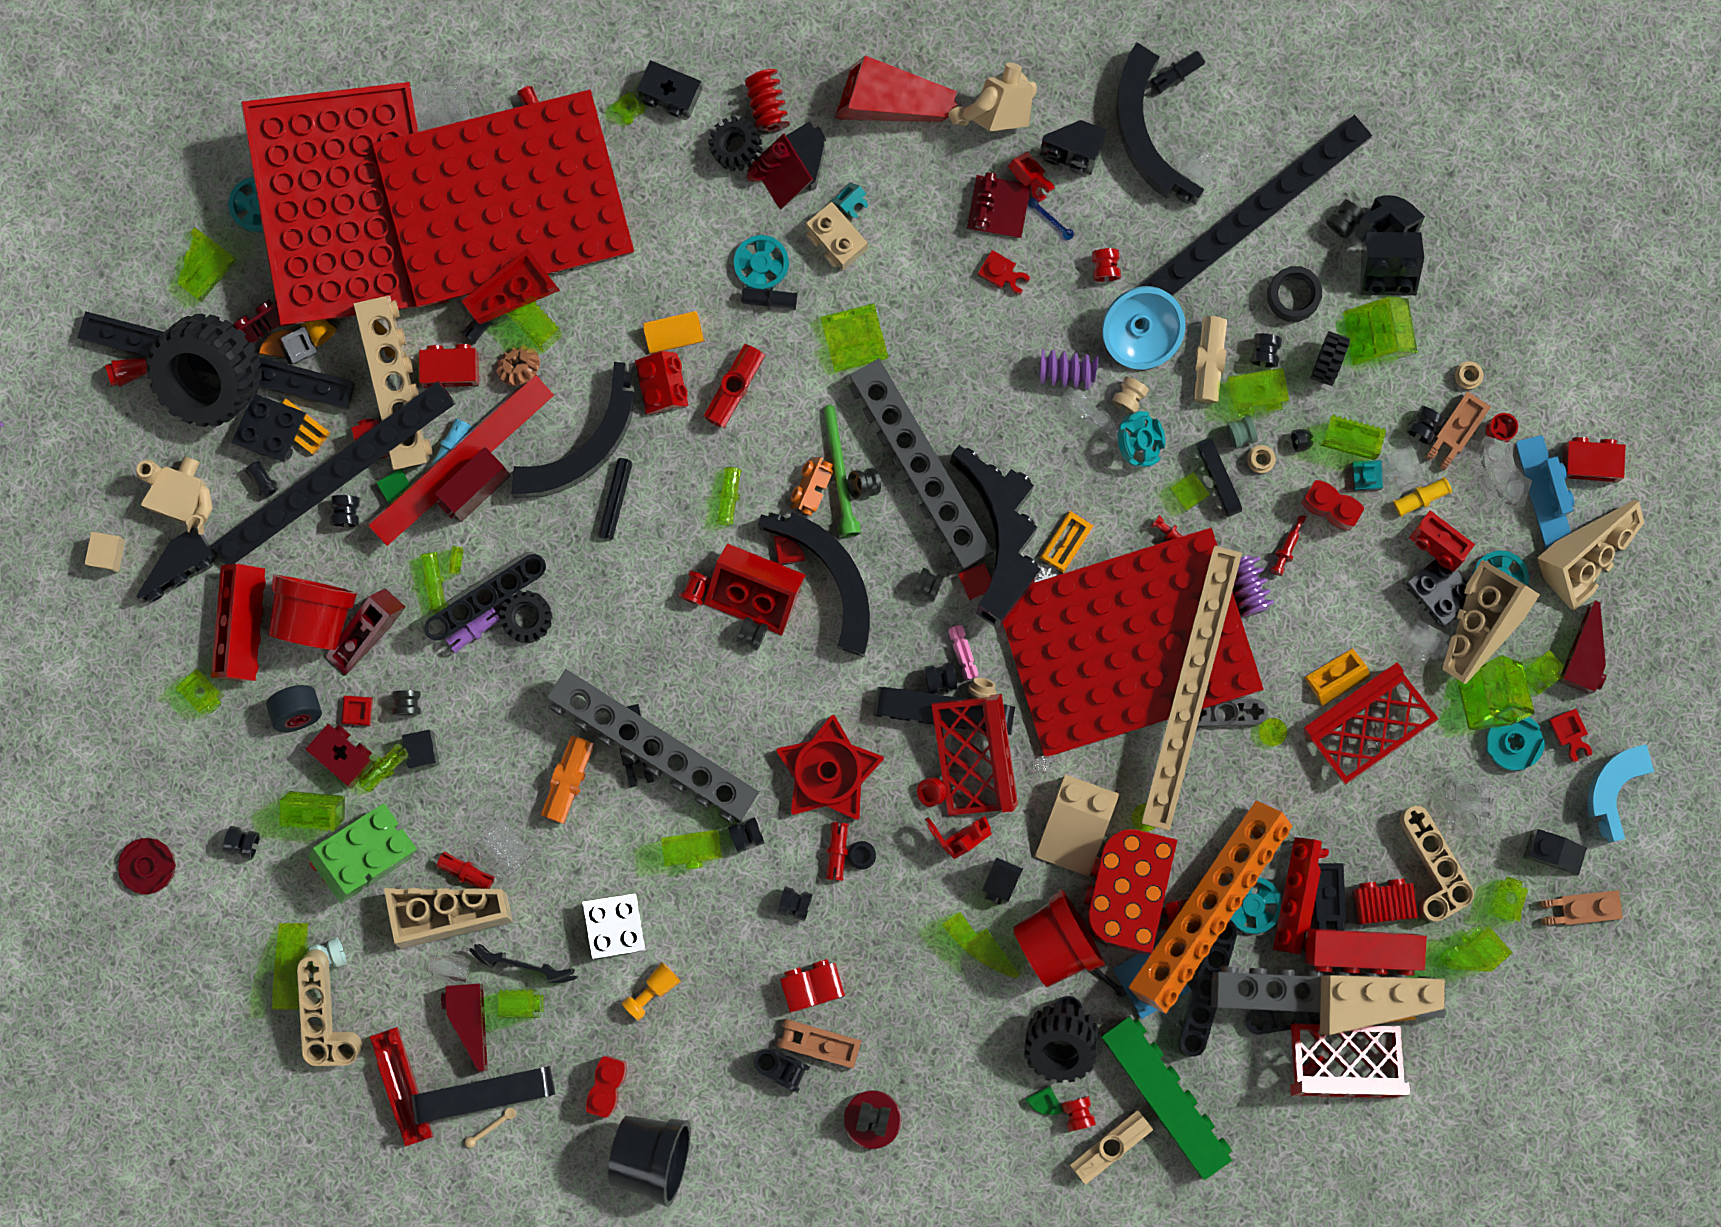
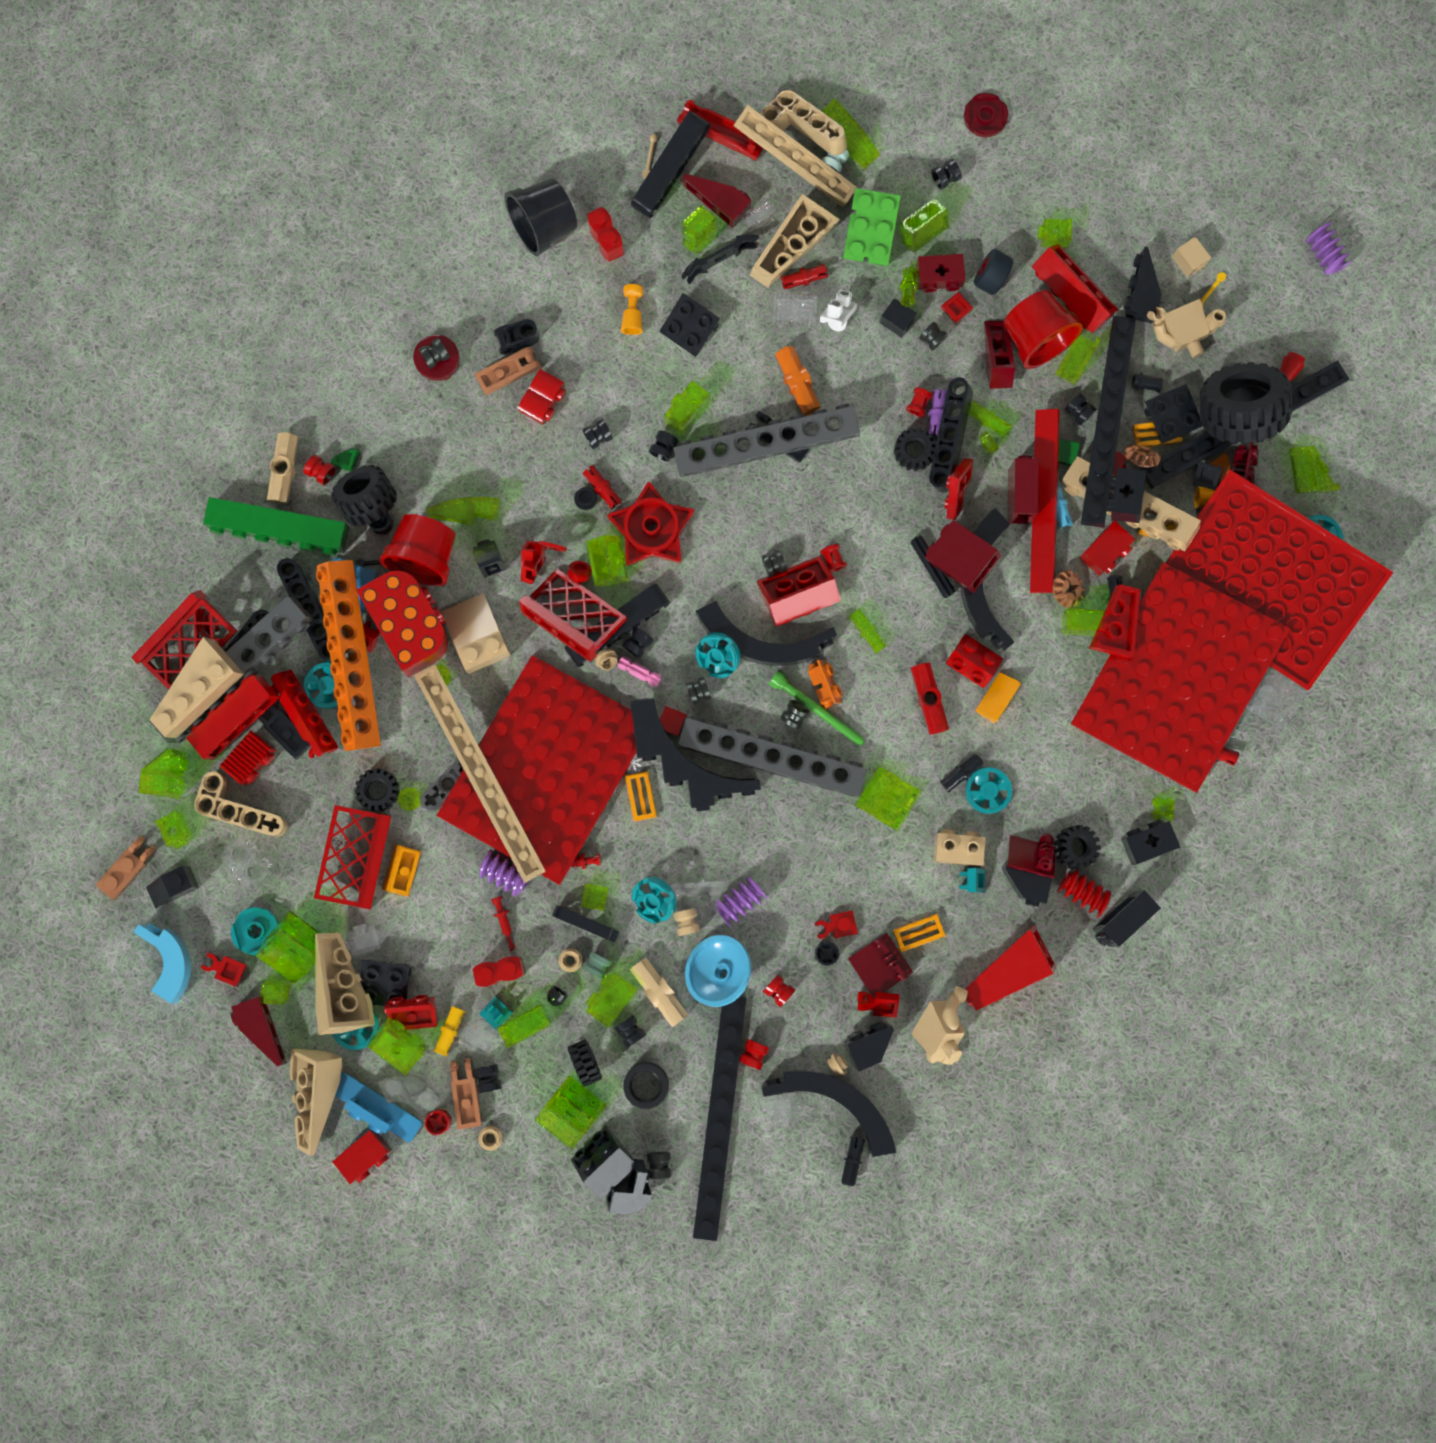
camera: 130 degrees right, 0 degrees up
red tile [774,536,806,564] -> none
clear blue hinge [1028,198,1074,240] -> none
none -> black tyre [354,768,400,812]
none -> clear neon green brick [367,1017,426,1075]
none -> clear neon green brick [585,535,629,587]
none -> teal piece [695,632,740,678]
none -> tan plate [733,105,857,208]
none -> red wheel [739,1039,770,1070]
none -> black wheel [814,942,840,966]
none -> white hips [820,290,857,331]
none -> tan plate [827,1053,848,1077]
none -> light orange tile [893,914,946,952]
none -> red bush [906,387,933,418]
none -> dark red brick [925,520,1001,593]
none -> red plate [944,458,974,520]
none -> clear neon green panel [1055,335,1101,385]
none -> black window [1093,890,1161,947]
none -> black brick [1107,468,1146,523]
none -> nougat gear [1123,444,1161,468]
none -> yellow hinge [1200,272,1226,307]

